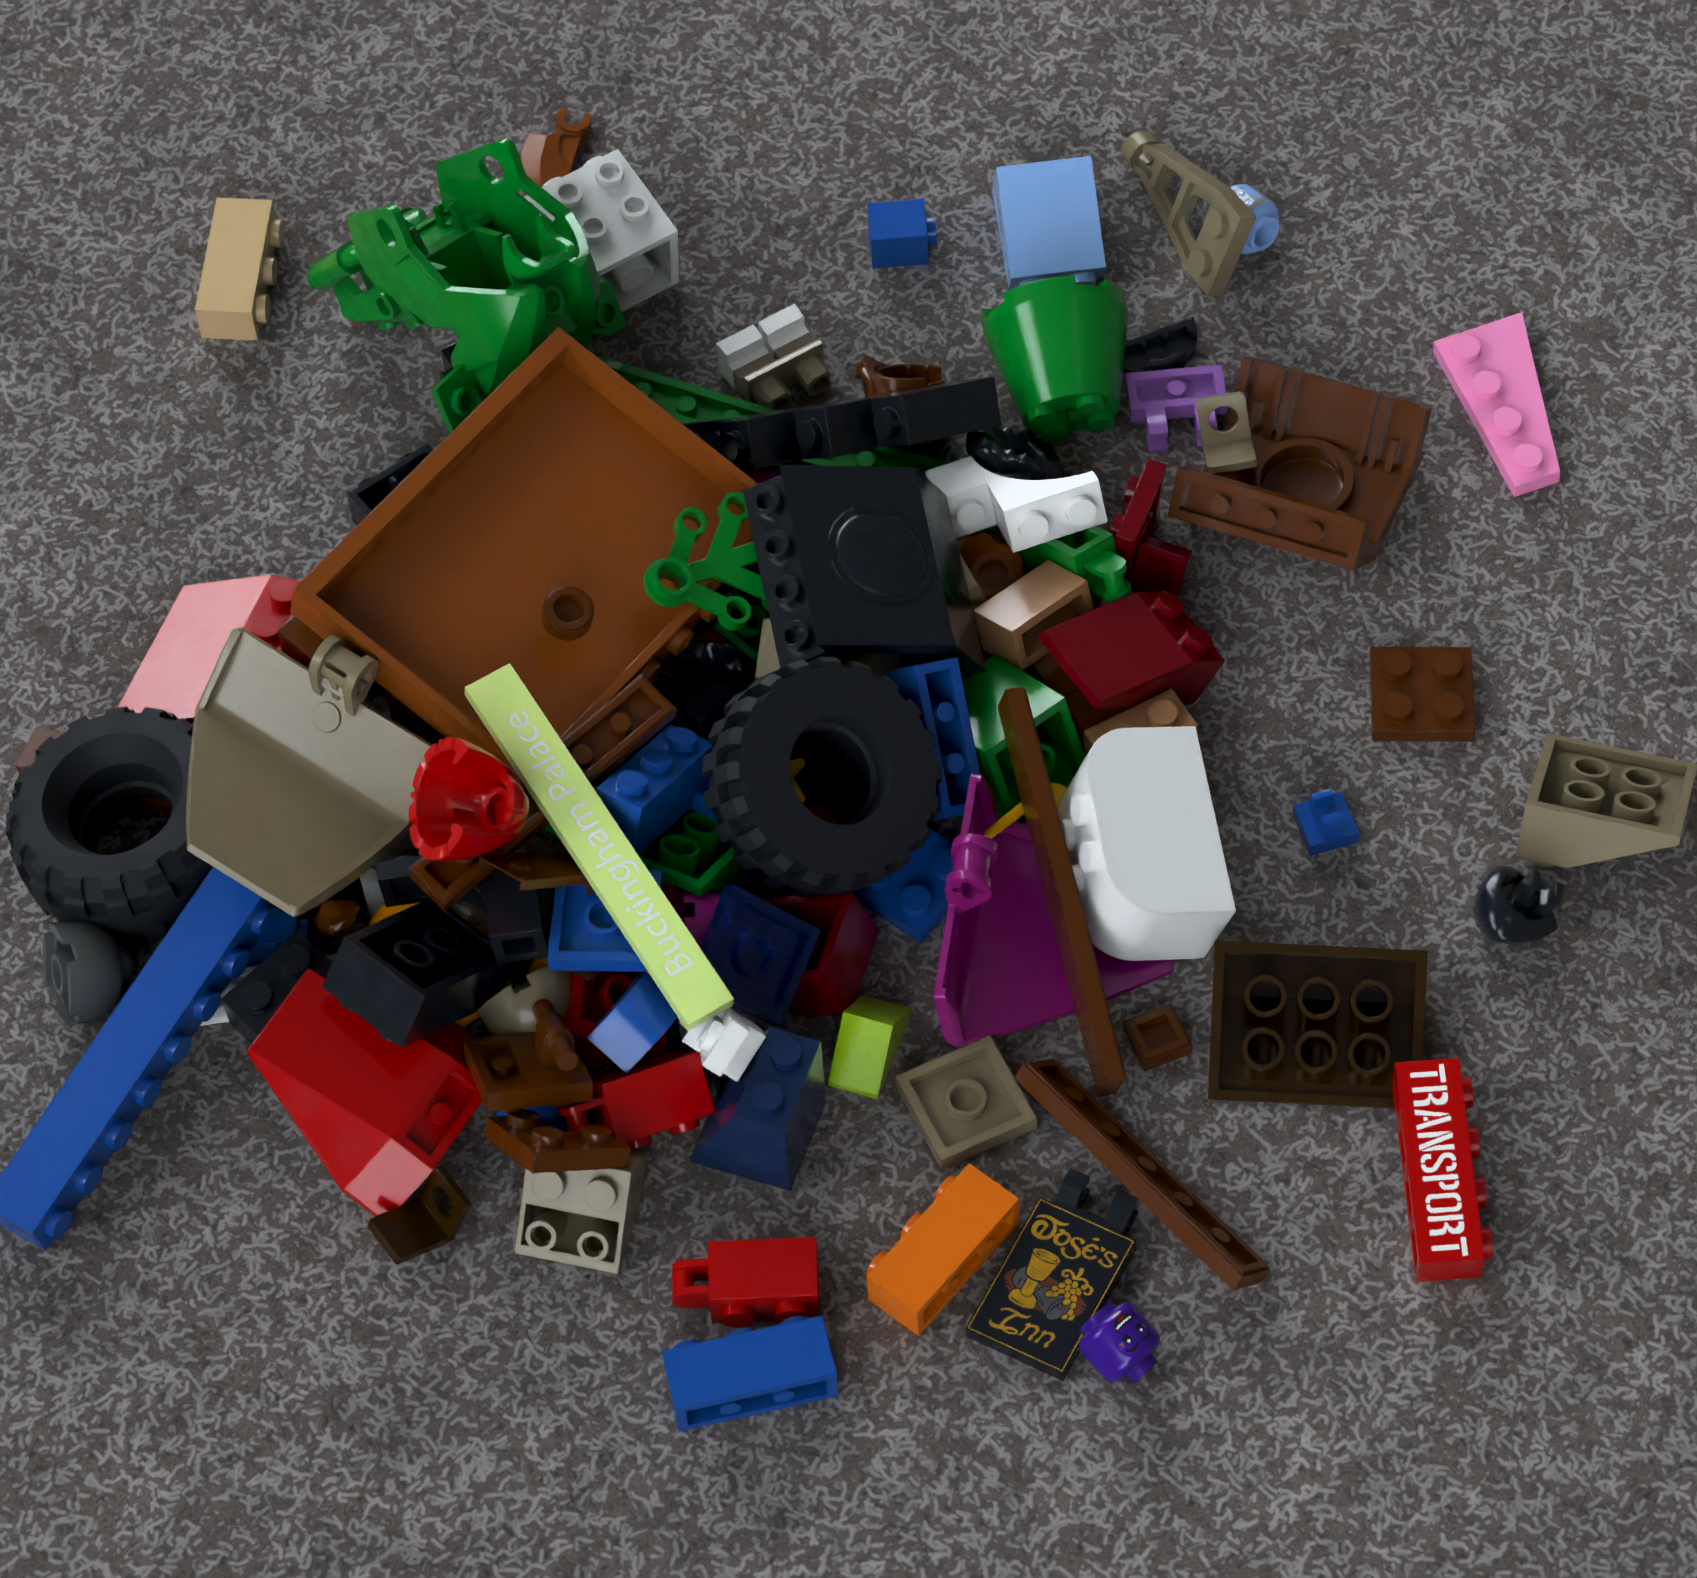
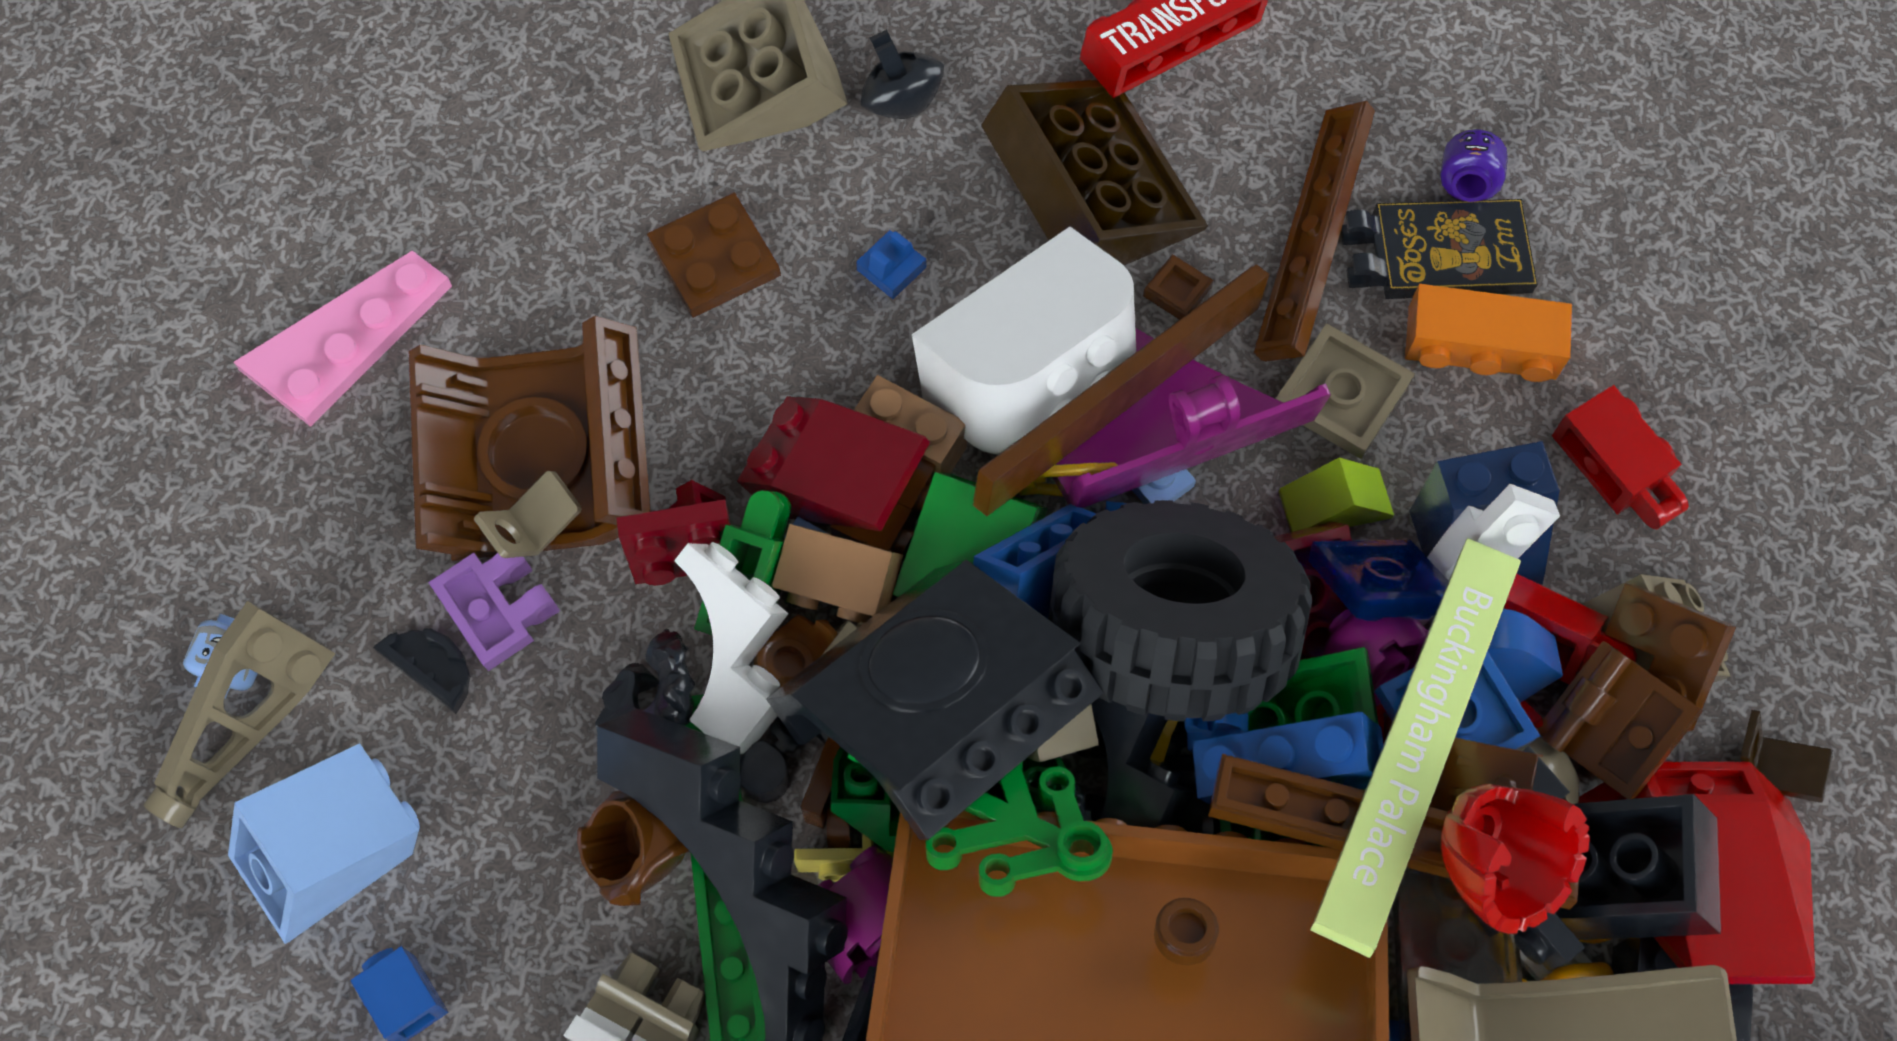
camera: 125 degrees left, 10 degrees up
blue brick [662,1316,839,1431] -> none
green cone [981,276,1128,443] -> none

